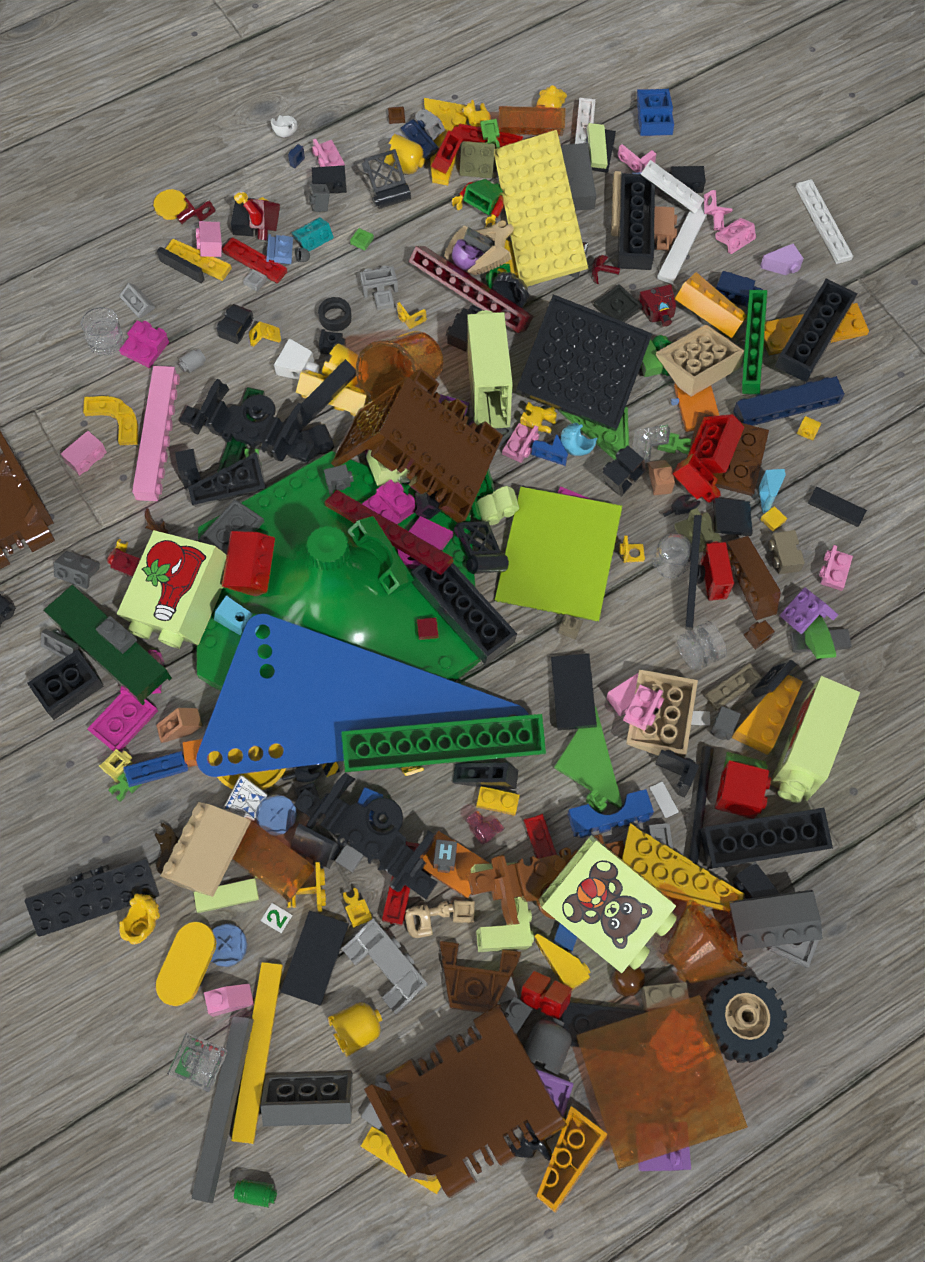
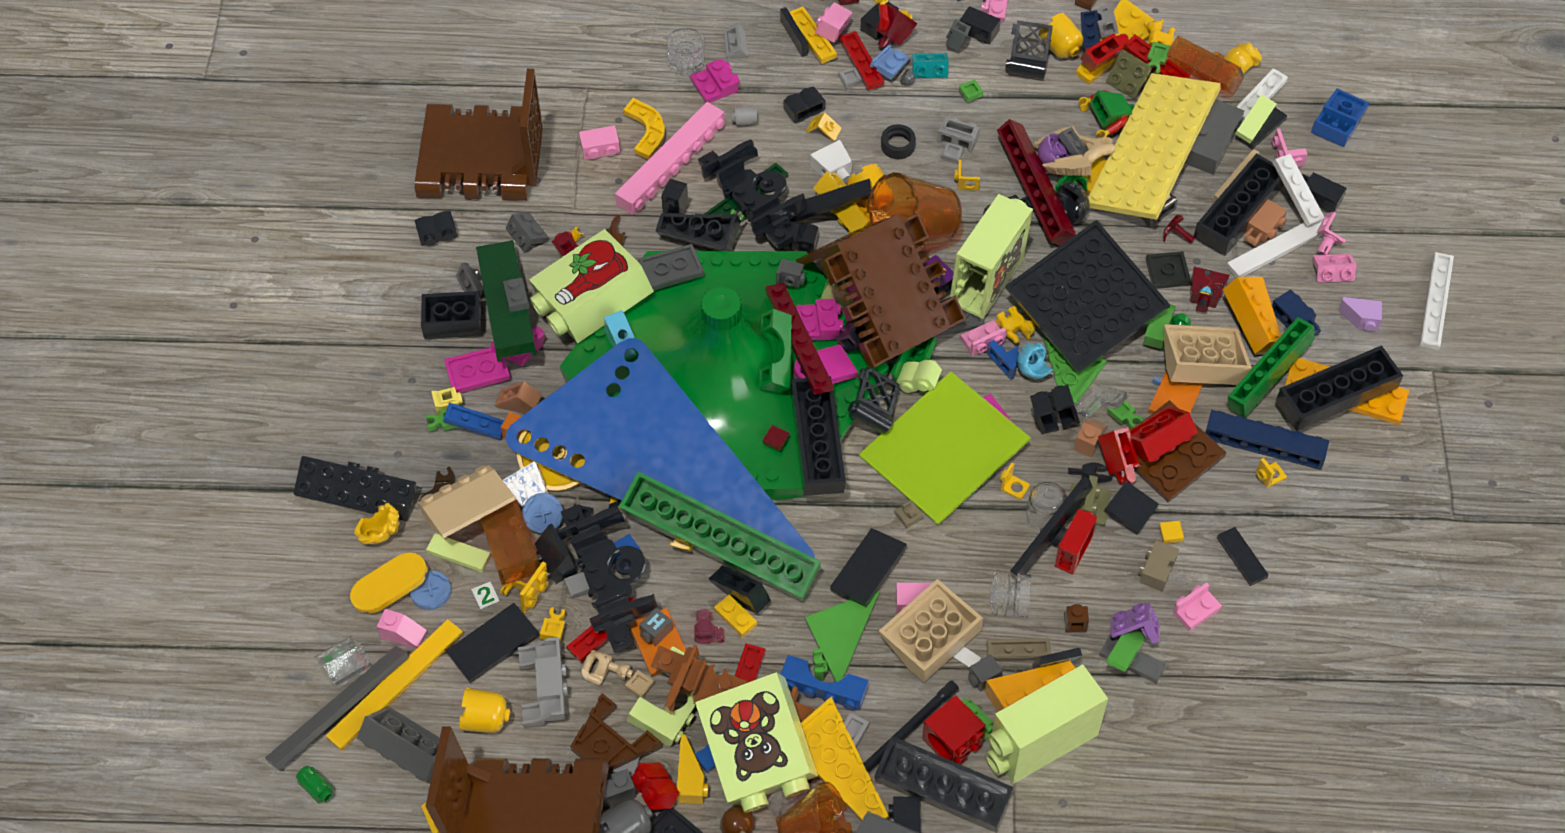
camera: 35 degrees right, 10 degrees down
red slope [222,531,275,596] -> none
black hand [282,763,324,783] -> none
black brick [319,329,346,355] -> none
bright pink bracket [623,685,664,731] -> none
white sticker [650,782,679,818] -> none
black bracket [655,750,699,798] -> none
reddish brown wedge [727,536,781,621] -> none
medium azure tile [758,469,786,513] -> none

